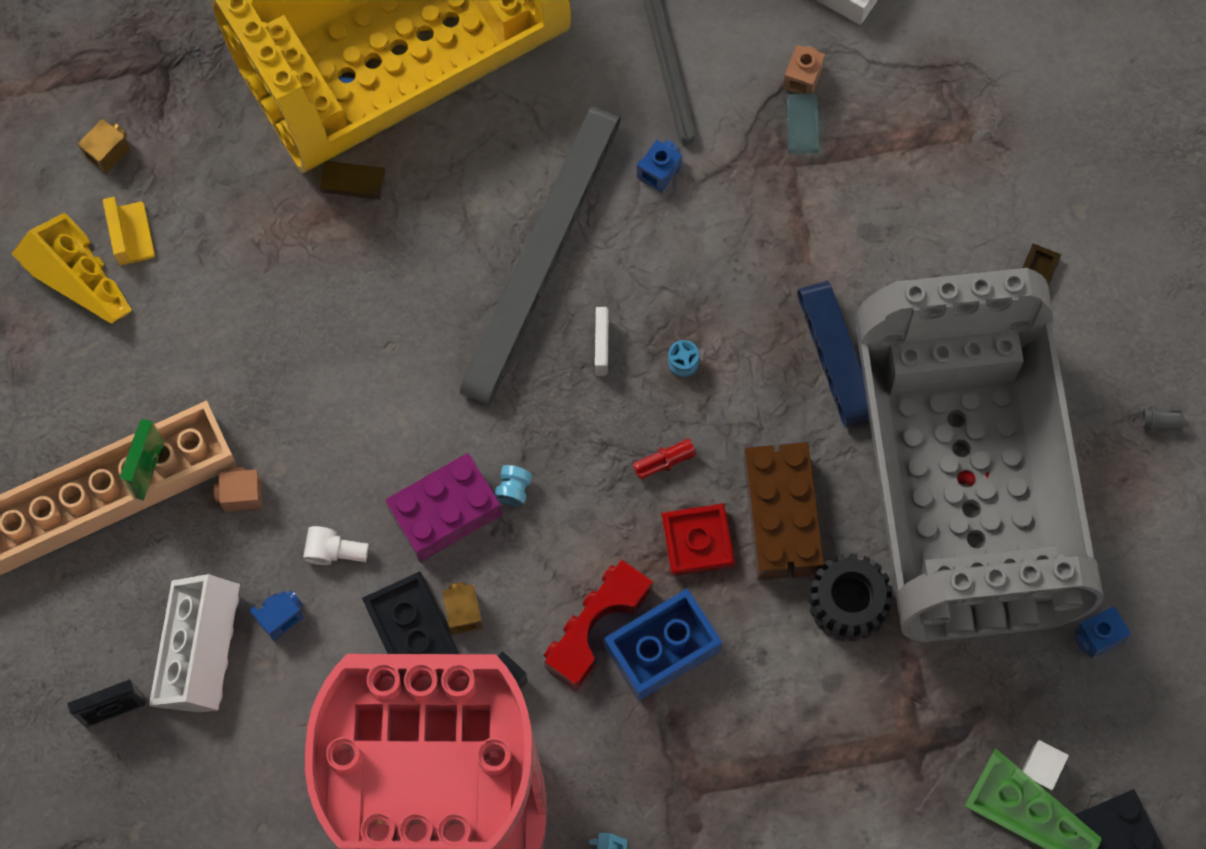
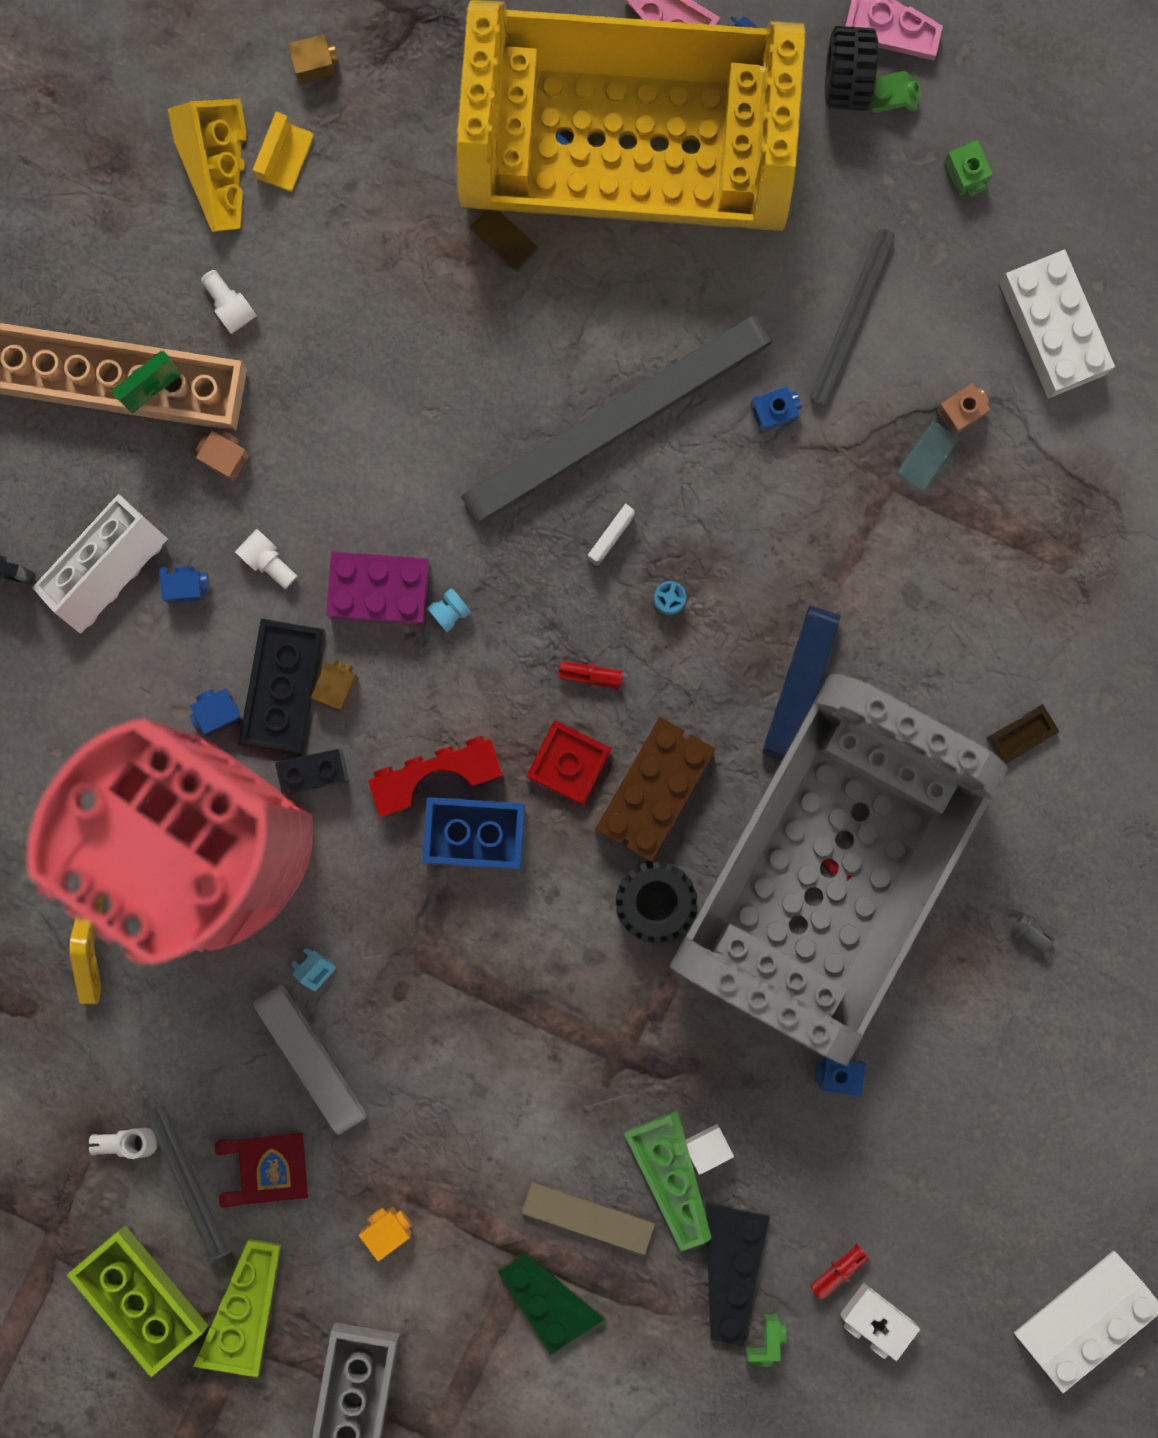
camera: 35 degrees right, 15 degrees up
none -> white pin [201,270,257,334]

